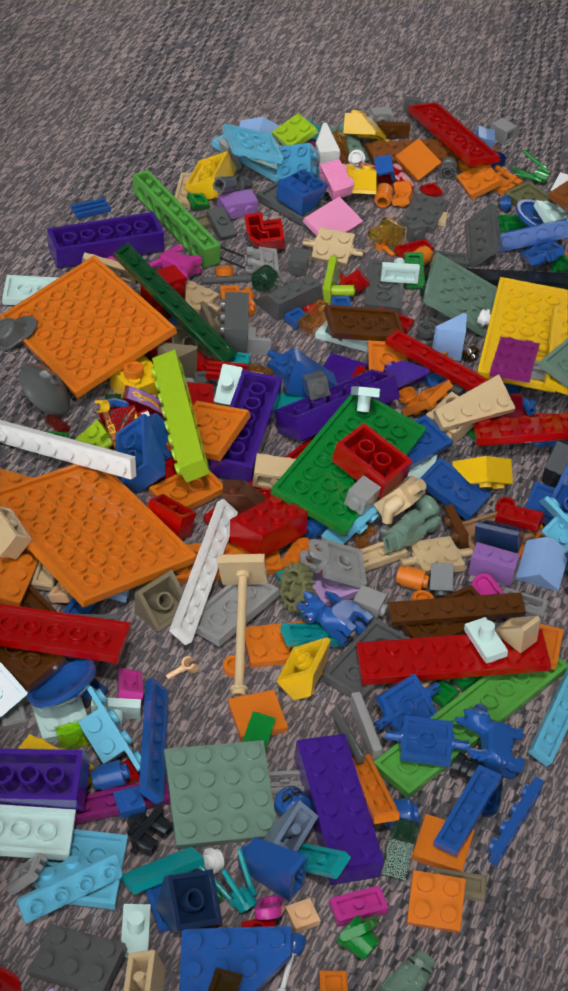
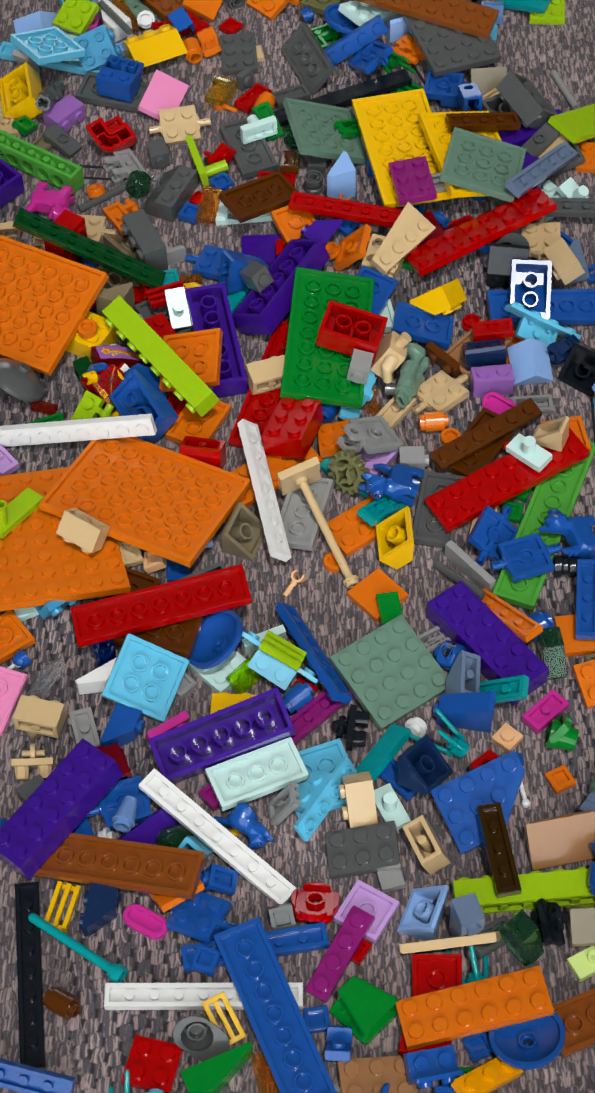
camera: 20 degrees left, 10 degrees up
blue plate [113,786,146,819] -> none
dark pink plate [117,668,143,702] -> none
copper slope [222,479,265,514] -> none
dark pink tile [254,895,285,920] -> none
bright pink brick [318,159,354,200] -> none
light aqua tile [351,386,380,412] -> none
brick [430,563,454,596] -> none
dark brown plate [462,345,480,363] -> none
white plate [476,309,491,328] -> none
none -> dark grey bar [98,0,133,35]
none -> lime tile [259,630,307,671]
none -> reddish brown plate [280,150,301,173]
none -> green tile [334,118,361,139]
none -> tan brick [338,771,378,828]

